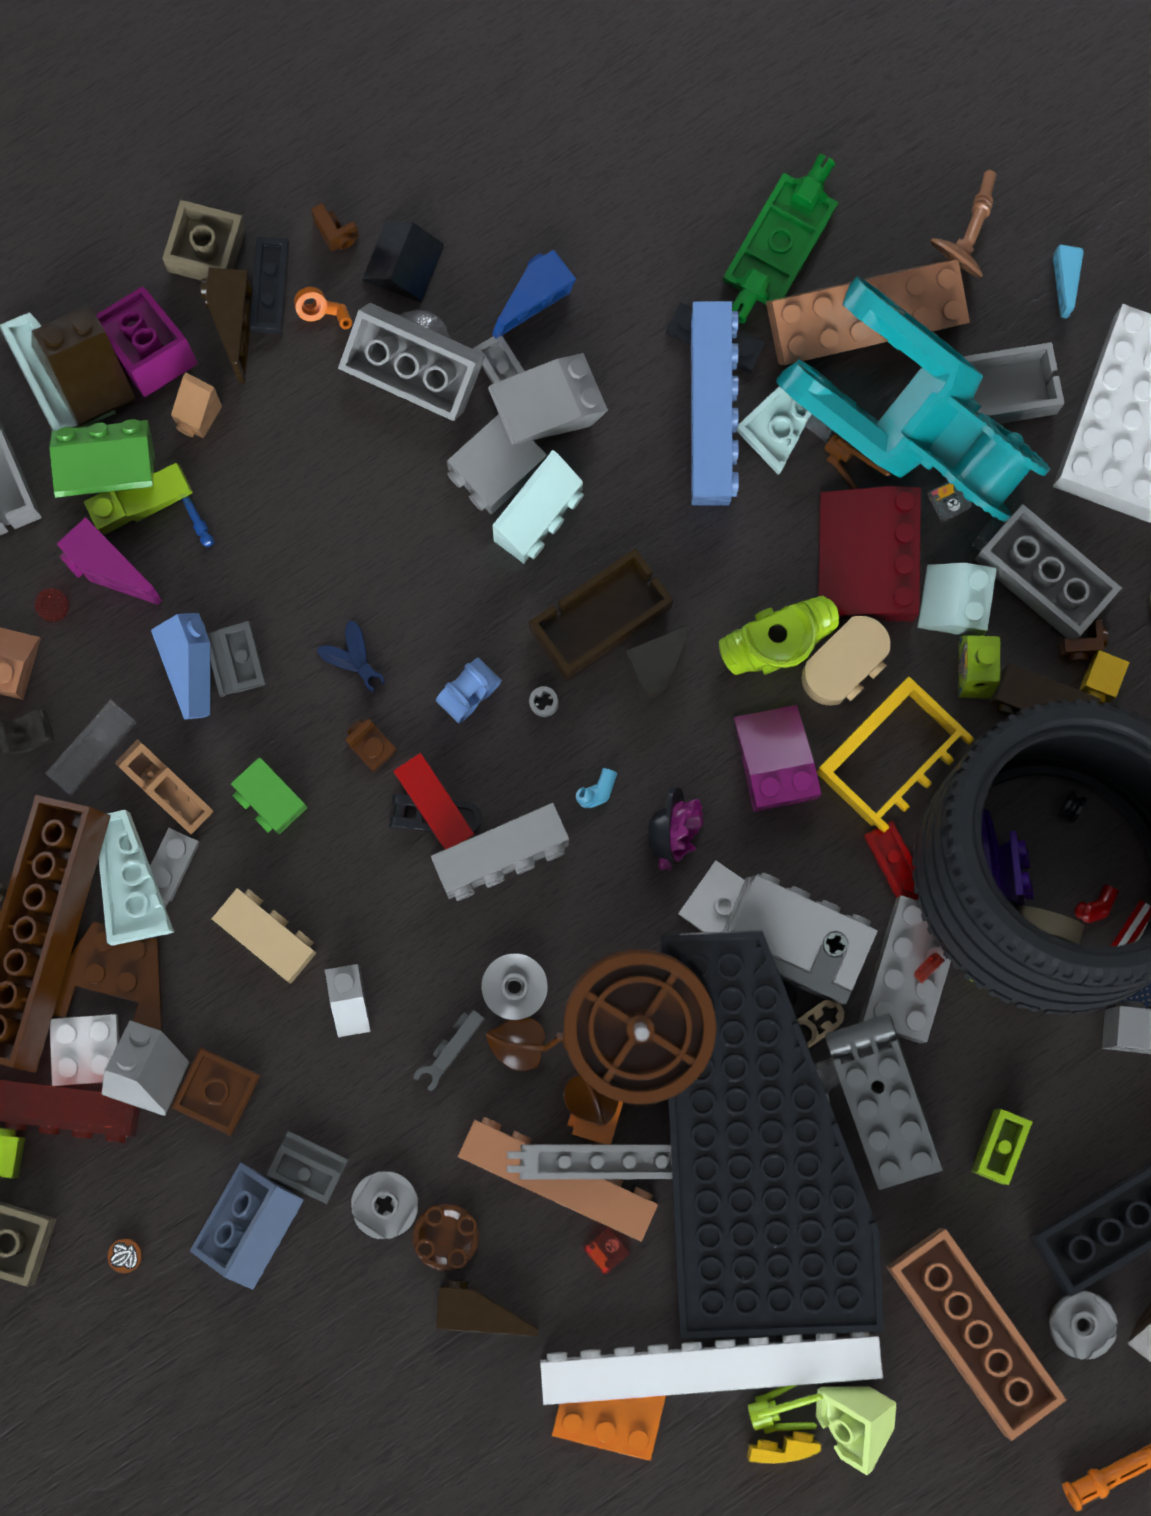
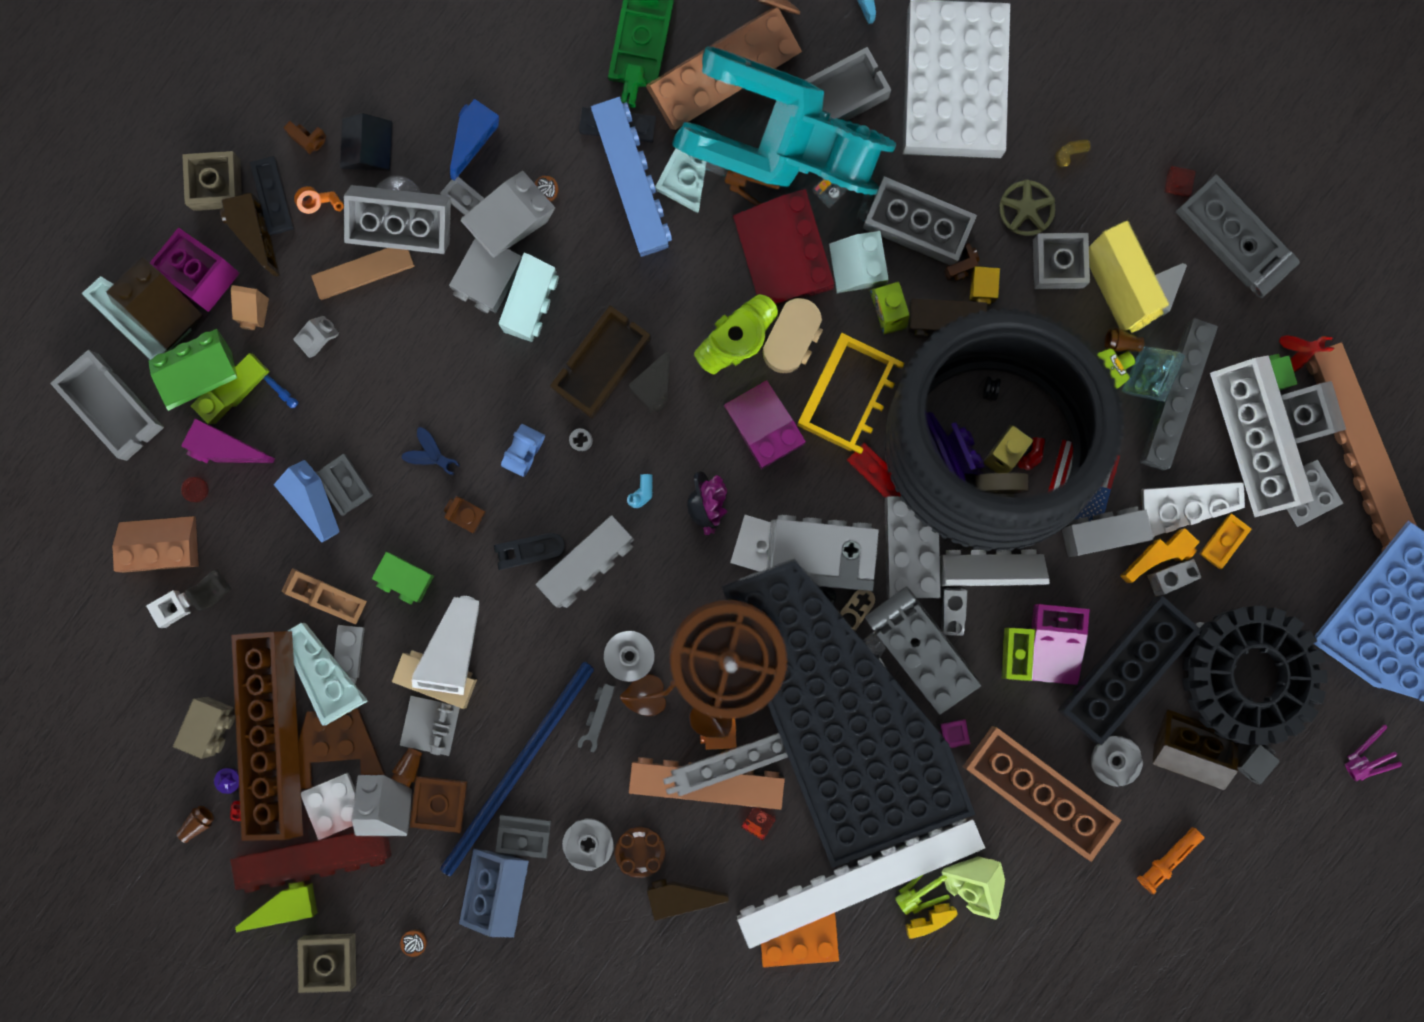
camera: 15 degrees left, 5 degrees up
clear tile [45,700,137,796] -> none
light grey slope [325,964,371,1037] -> none
red tile [393,753,475,850] -> none
clear red tile [913,952,945,984] -> none
none -> light grey bracket [293,316,339,358]
none -> medium nougat tile [311,248,415,300]
none -> reddish brown cone [391,747,422,787]
none -> light grey hinge [400,696,460,756]
none -> white slope [412,596,479,695]
none -> dark blue axle [440,662,594,876]
none -> tile [534,176,559,202]
none -> white slope [940,549,1049,586]
none -> magenta tile [940,719,970,748]
none -> light grey leg [941,588,967,636]
none -> light yellow torso [983,425,1033,473]
none -> slope [1031,604,1090,685]

